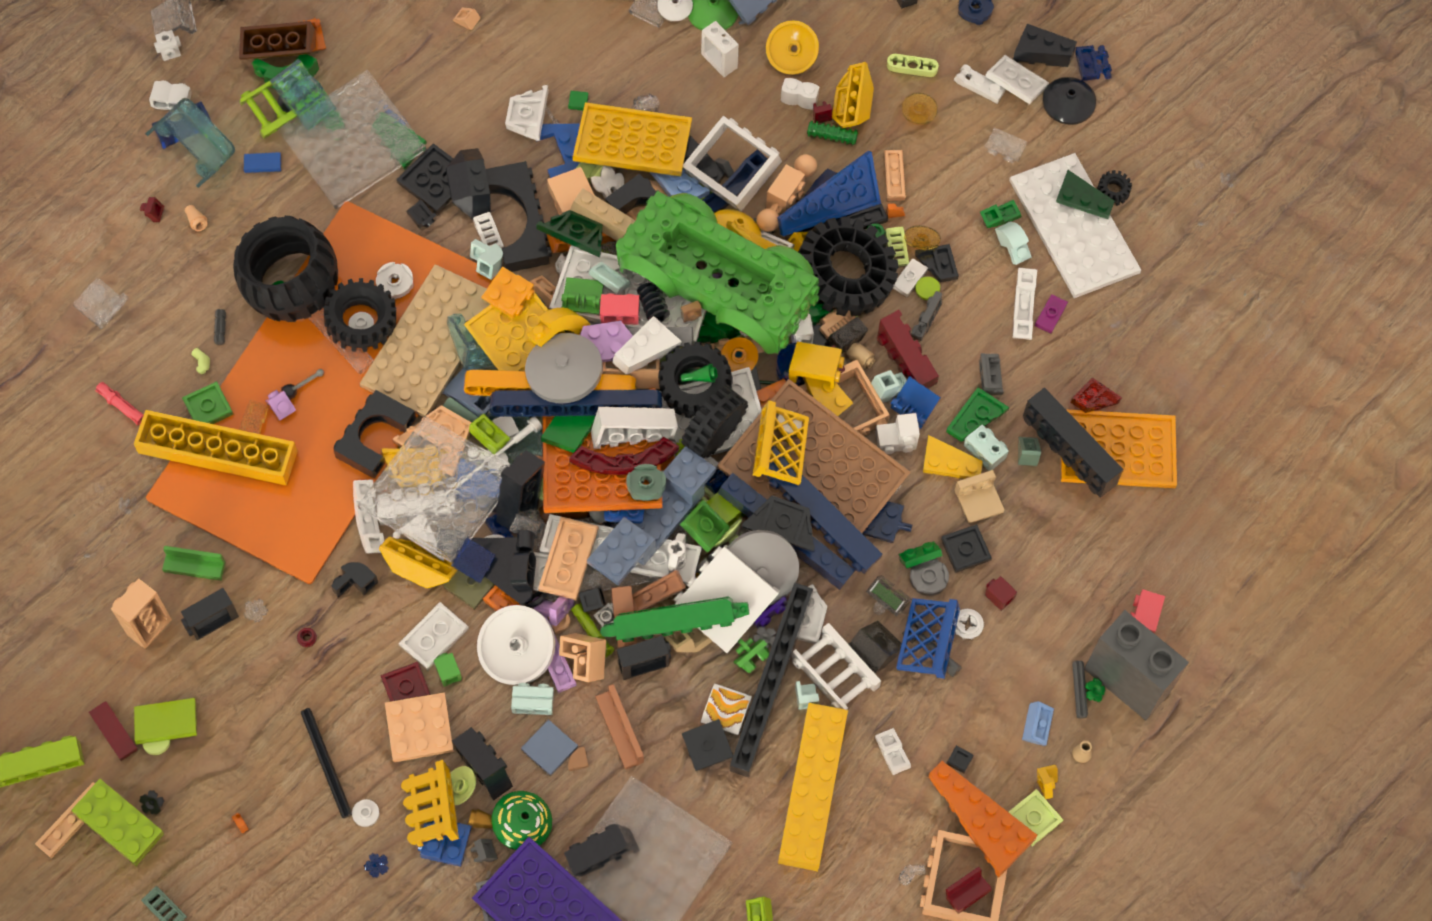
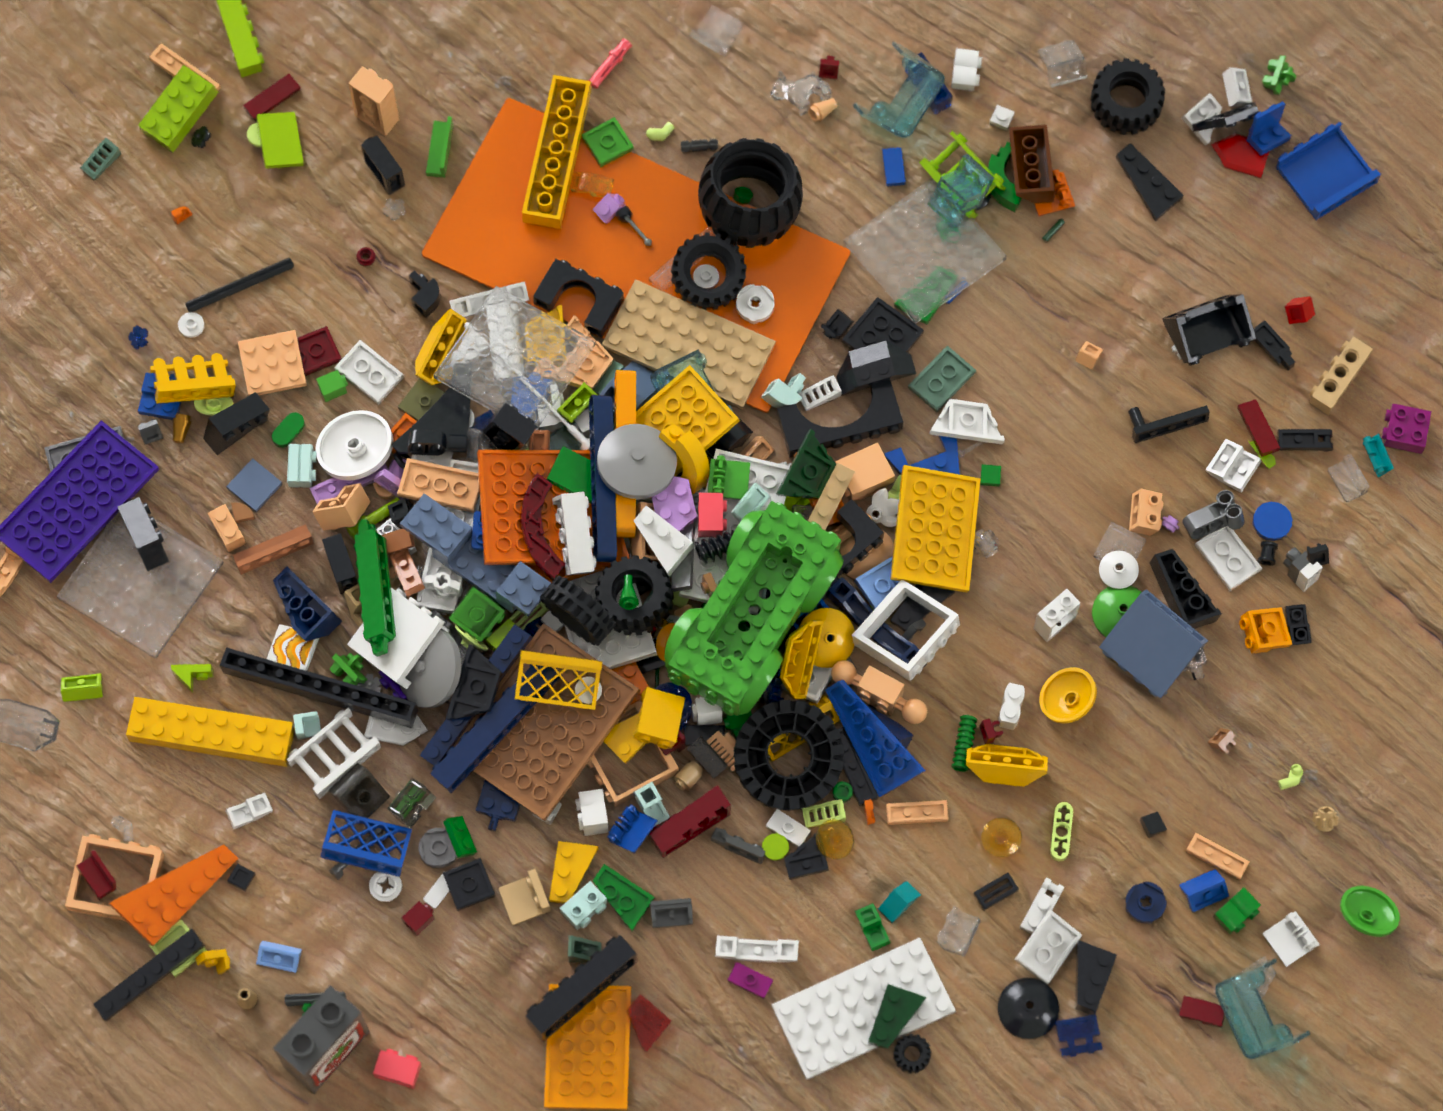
camera: 90 degrees right, 5 degrees up
white brick [154,30,181,61] -> none
clear blue piece [451,538,495,583] -> none
light orange plate [481,266,535,319] -> none
green dish [491,791,552,850] -> none
sand green plate [626,464,666,501] -> none
black plate [682,719,733,771] -> none
light aqua brick [995,221,1032,265] -> none
none -> black plate [93,929,205,1021]
none -> lime slope [171,664,214,693]
none -> light nougat brick [208,504,246,553]
none -> green tile [272,412,305,448]
none -> dark blue wedge [273,567,342,641]
none -> white sticker [423,871,449,908]
none -> clear animal [770,71,832,116]
none -> teal slope [878,881,921,923]
none -> sand green tile [908,346,976,412]
none -> black tile [973,872,1019,911]
none -> white plate [989,105,1015,131]
none -> dark green piece [1042,219,1065,242]

